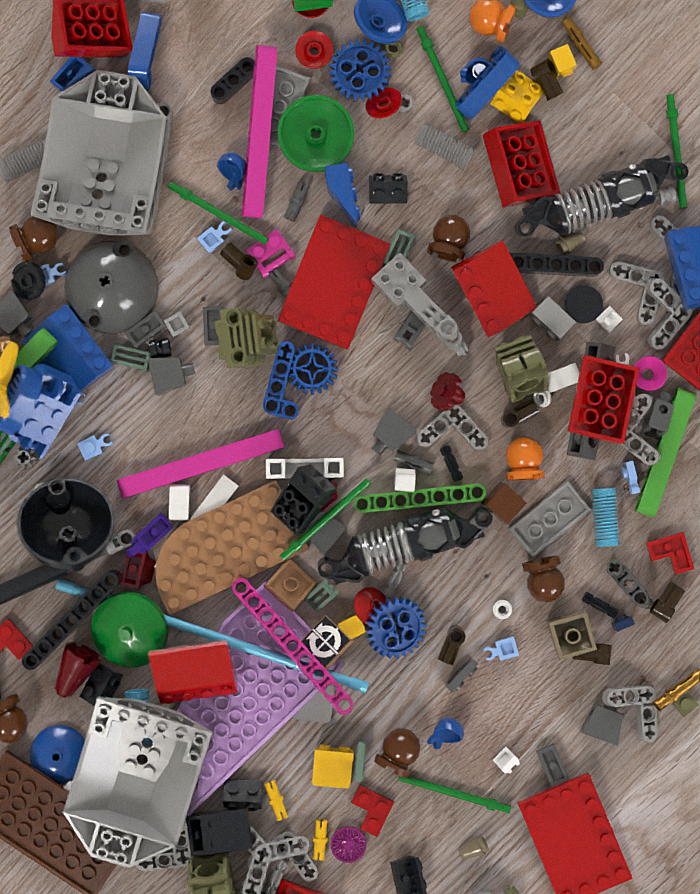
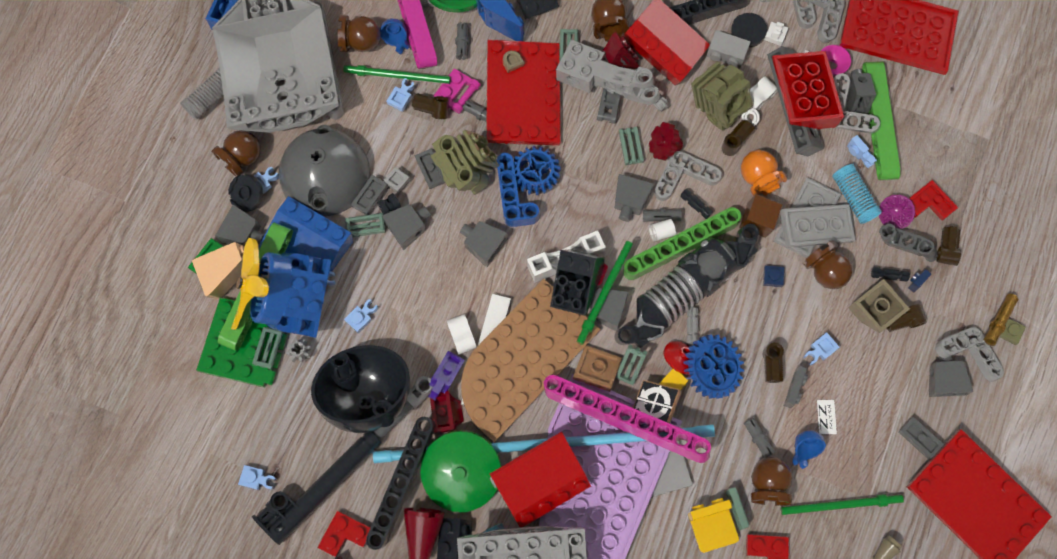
camera: 15 degrees left, 15 degrees down
dark pink beam [116,429,285,499] -> none
white plate [493,600,512,619] -> none
white tile [493,747,520,774] -> none
none -> reddish brown tile [337,15,381,52]
none -> dark grey torso [460,221,508,267]
none -> dark tan tile [503,51,524,73]
none -> dark red slope [603,32,640,69]
none -> sand green tile [619,127,644,165]
none -> dark grey pin [743,417,775,458]
none -> dark blue plate [763,265,784,287]
none -> light grey tile [780,204,856,248]
none -> white sticker [817,400,837,434]
none -> magenta wheel [879,195,915,229]

